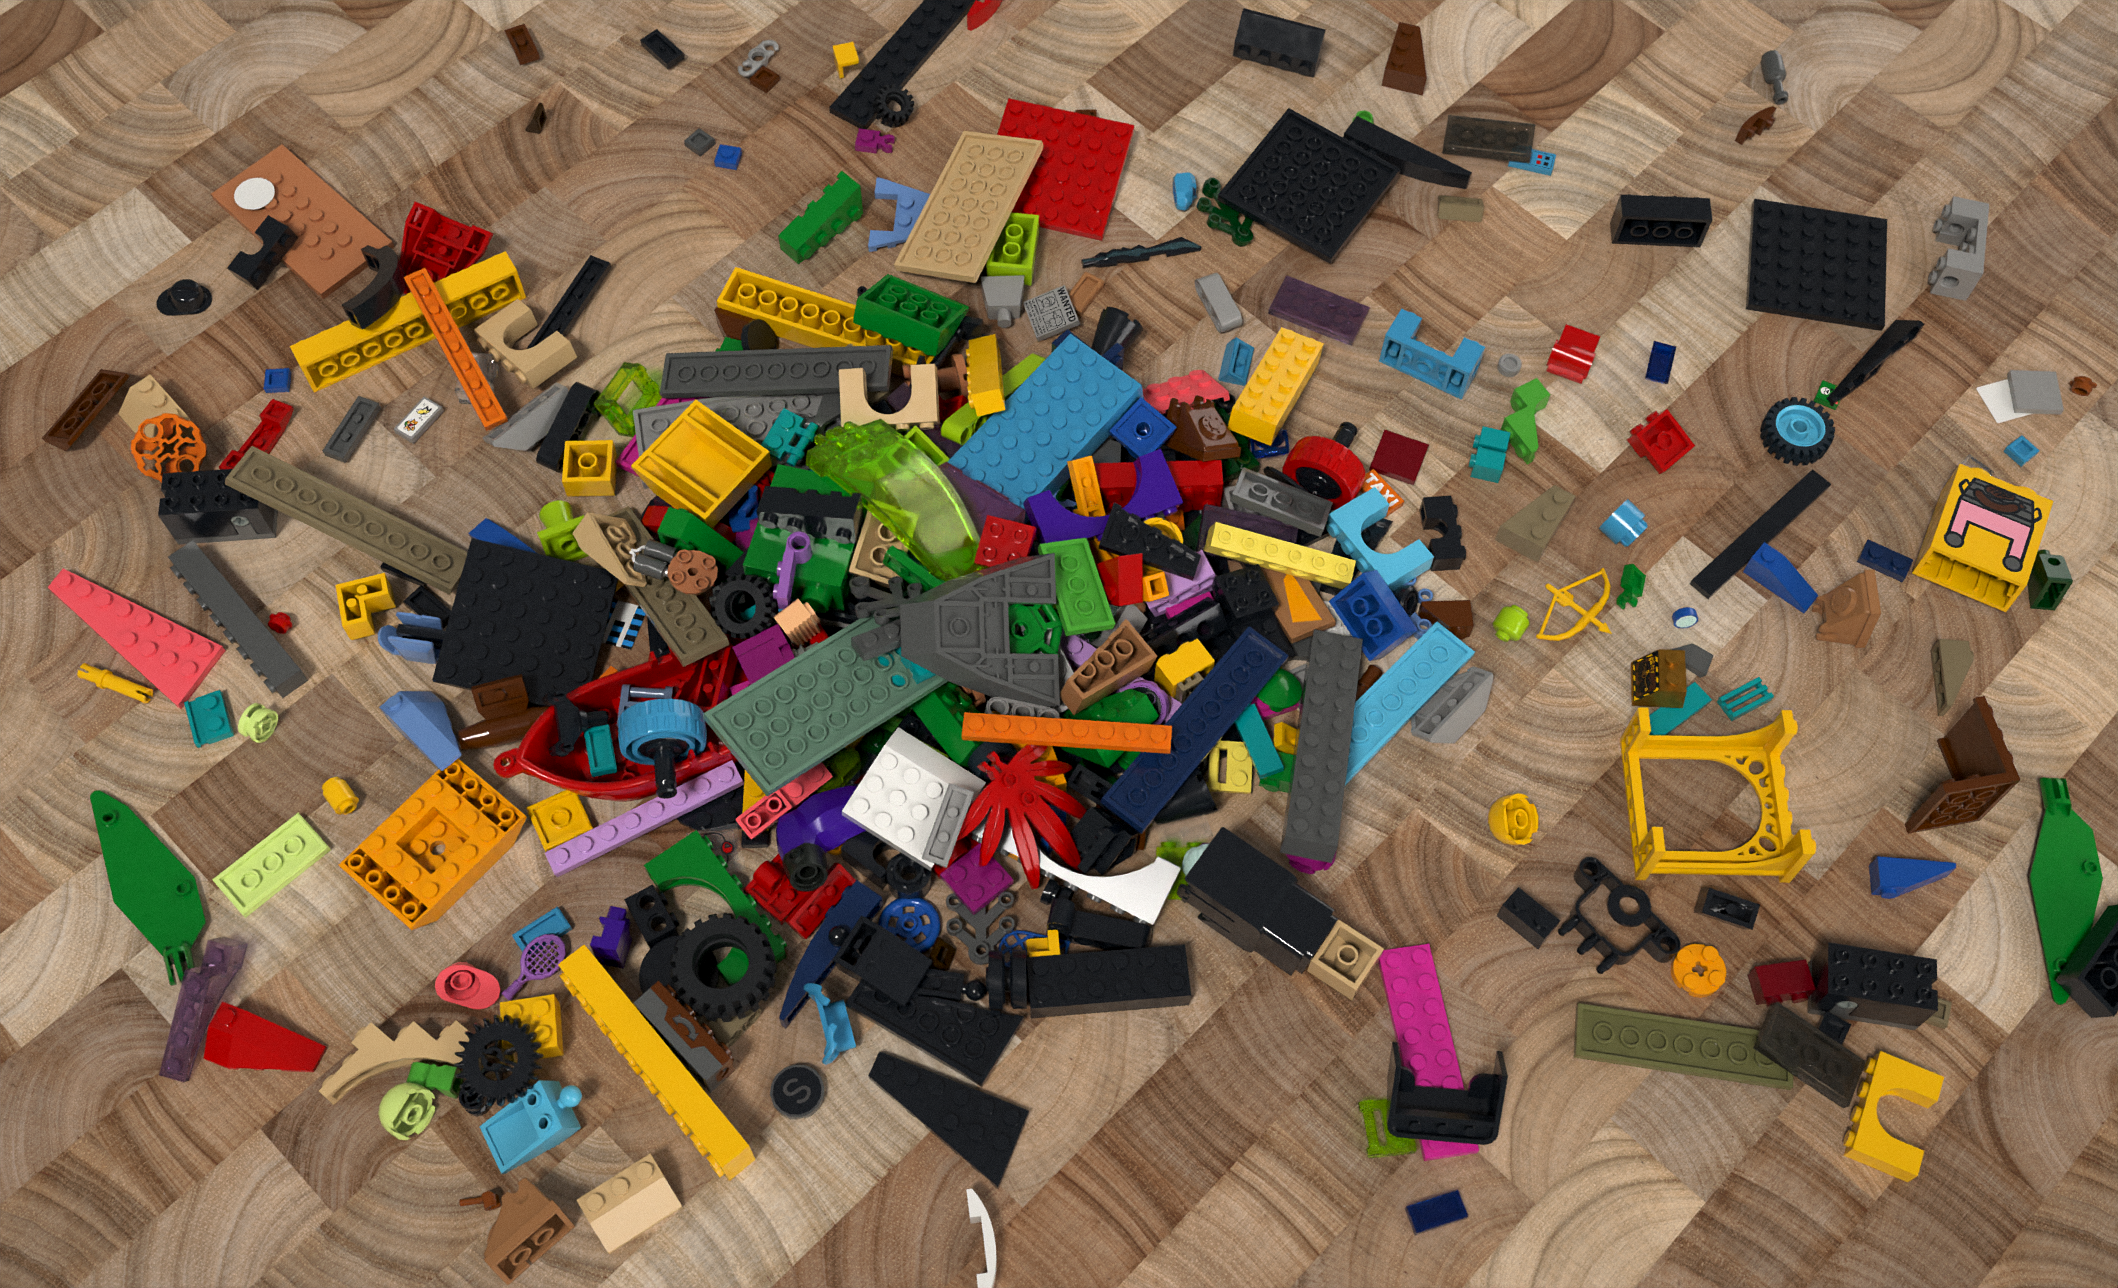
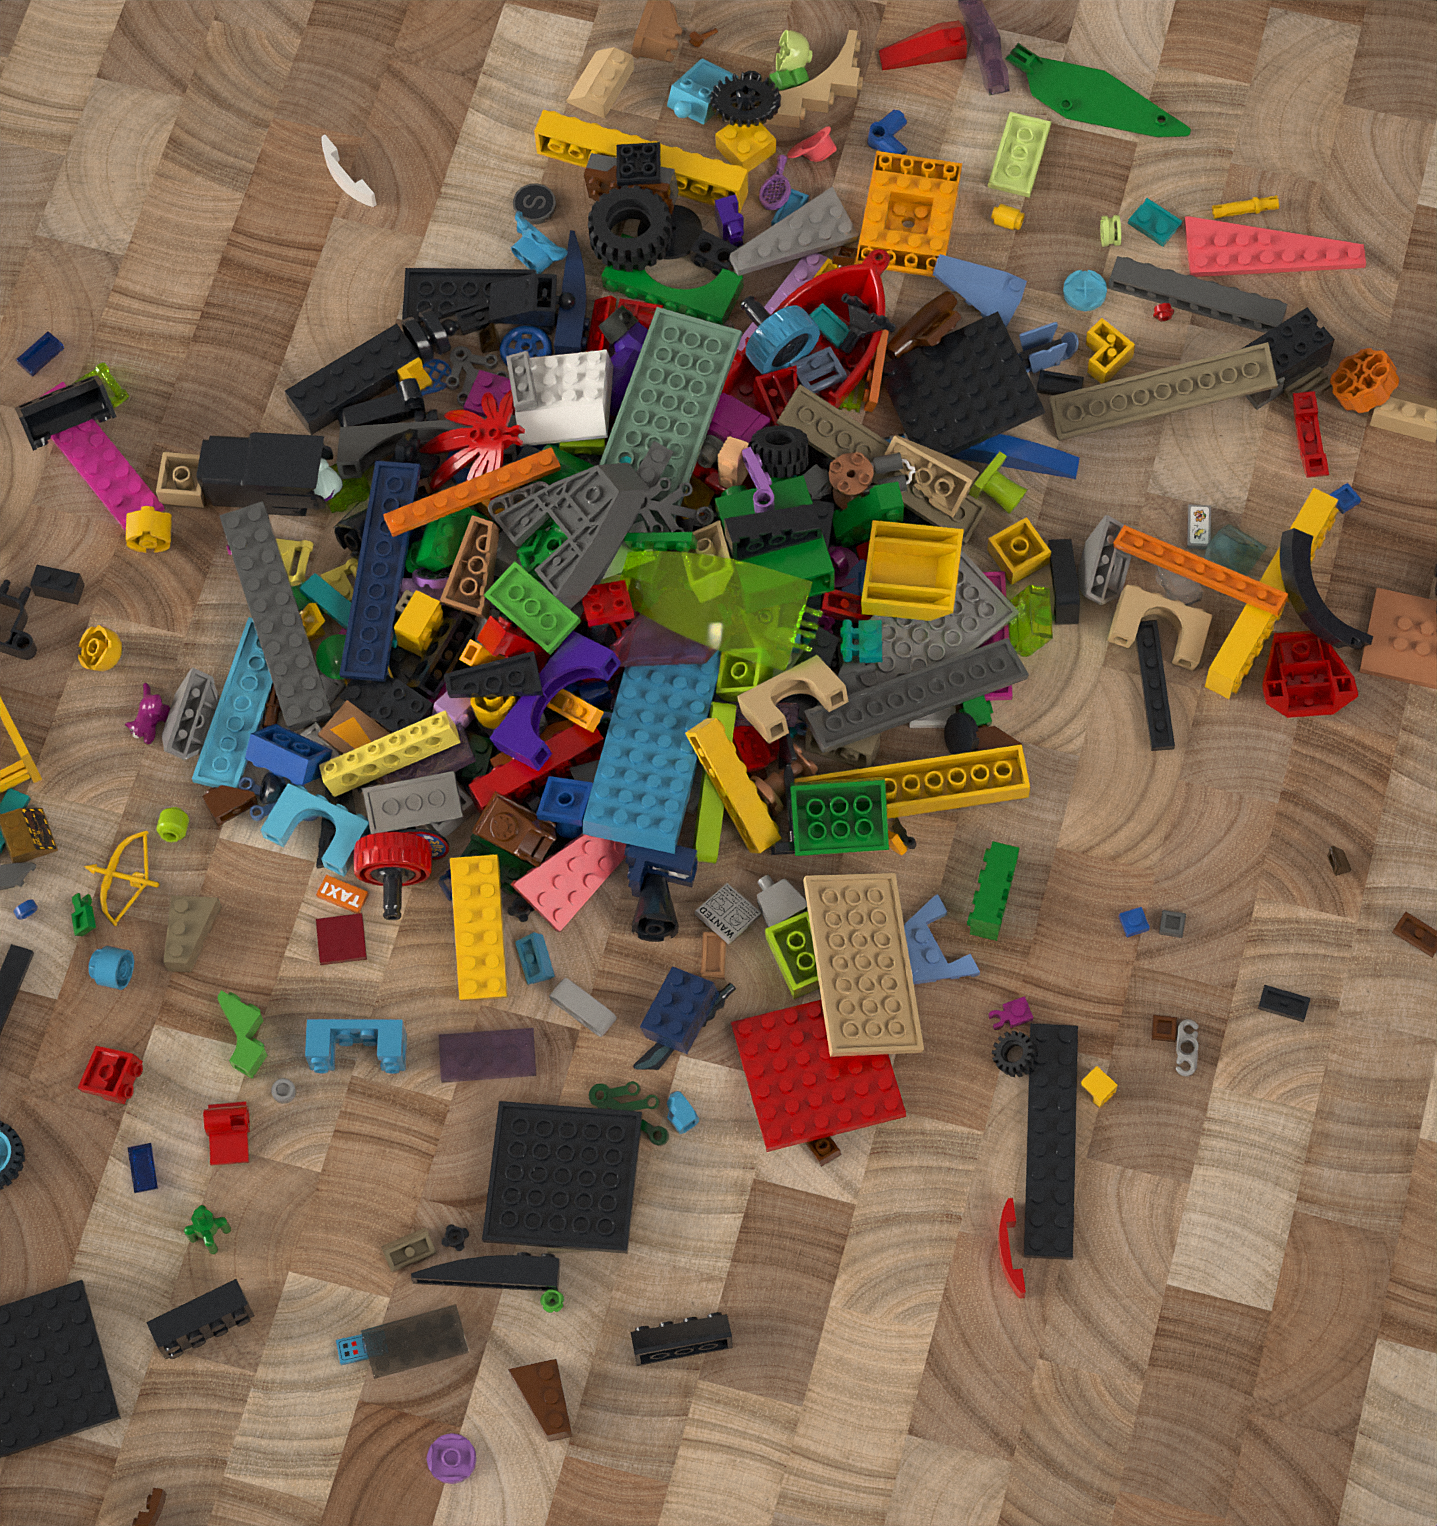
camera: 155 degrees right, 5 degrees up
dark grey plate [322,396,381,463] -> none
black wing [868,1051,1029,1189] -> none
black arch [1419,495,1466,571] -> none
teal piece [1468,426,1511,483] -> none
none -> yellow brick [125,506,172,553]
none -> magenta animal [125,683,170,745]
none -> green plant [184,1205,231,1254]
none -> light yellow plate [276,538,314,586]
none -> medium lavender tile [427,1433,477,1484]
none -> black plate [441,1224,469,1251]
none -> black tile [617,142,661,186]
none -> dark blue brick [640,966,719,1054]
none -> light grey wing [729,186,859,276]
none -> reddish brown plate [832,246,858,268]
none -> blue piece [867,109,908,155]
none -> medium azure tile [1063,270,1107,312]
none -> clear light blue slope [1204,524,1267,576]

